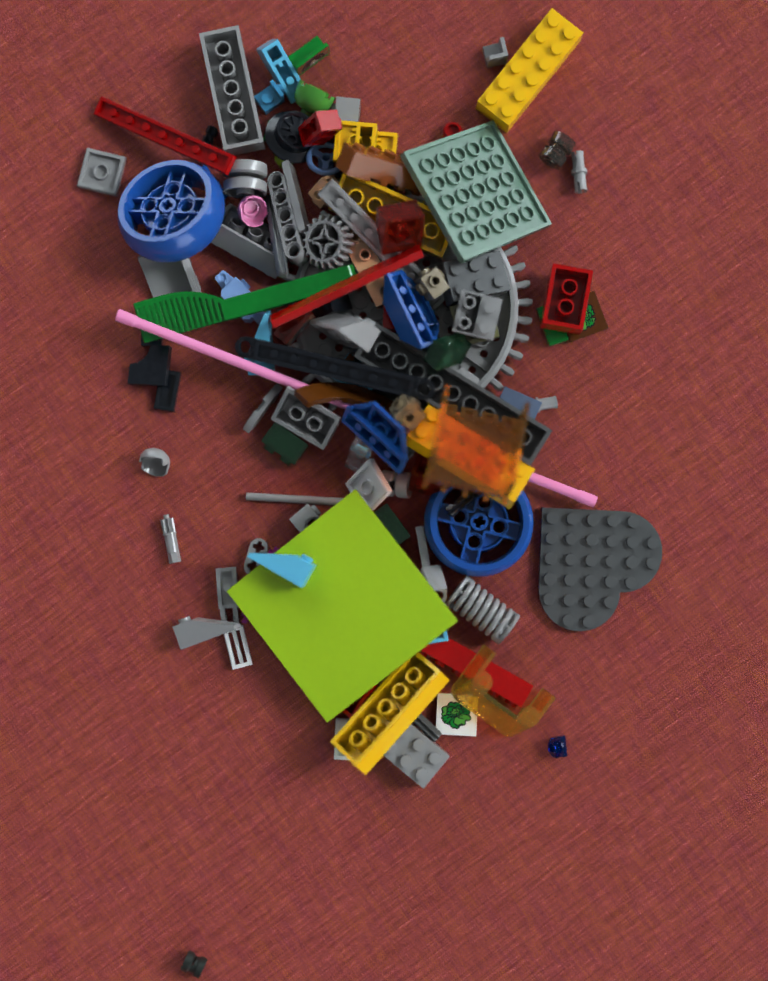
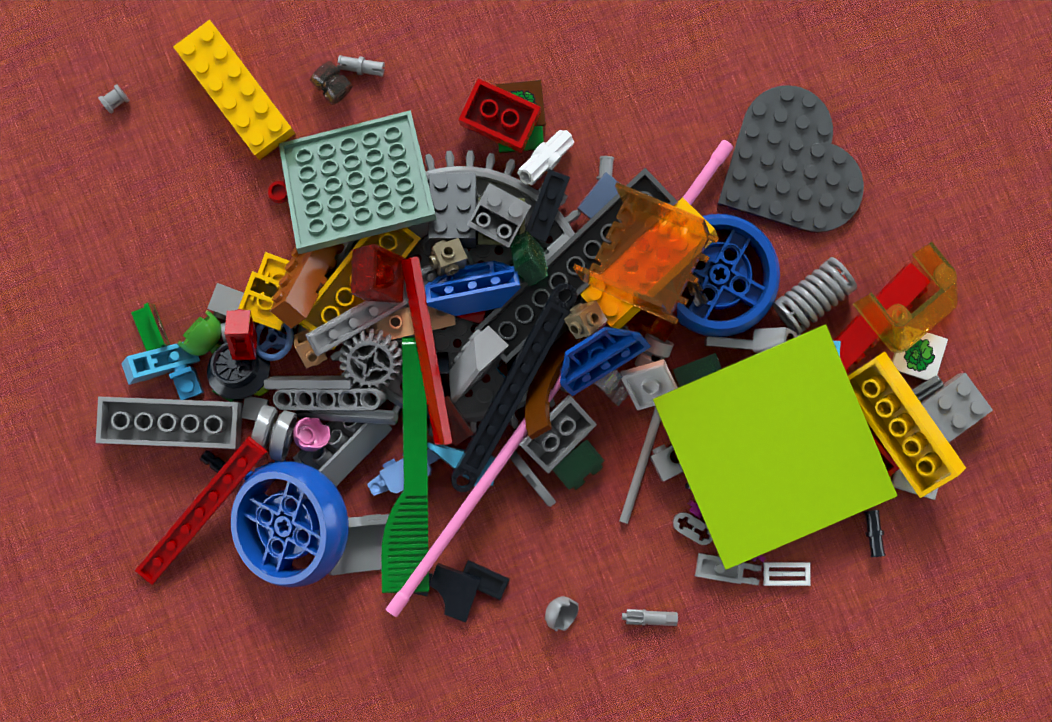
camera: 75 degrees left, 0 degrees up
light grey tile [77,148,127,197] -> none
light grey slope [173,616,242,650] -> none
medium azure slope [247,552,317,588] -> none
light grey panel [482,37,508,68] -> none
clear blue plate [548,735,568,758] -> none
none -> light grey tile [241,396,269,421]
none -> white piece [517,130,574,185]
none -> black plate [525,169,570,243]
none -> black pin [864,510,886,557]

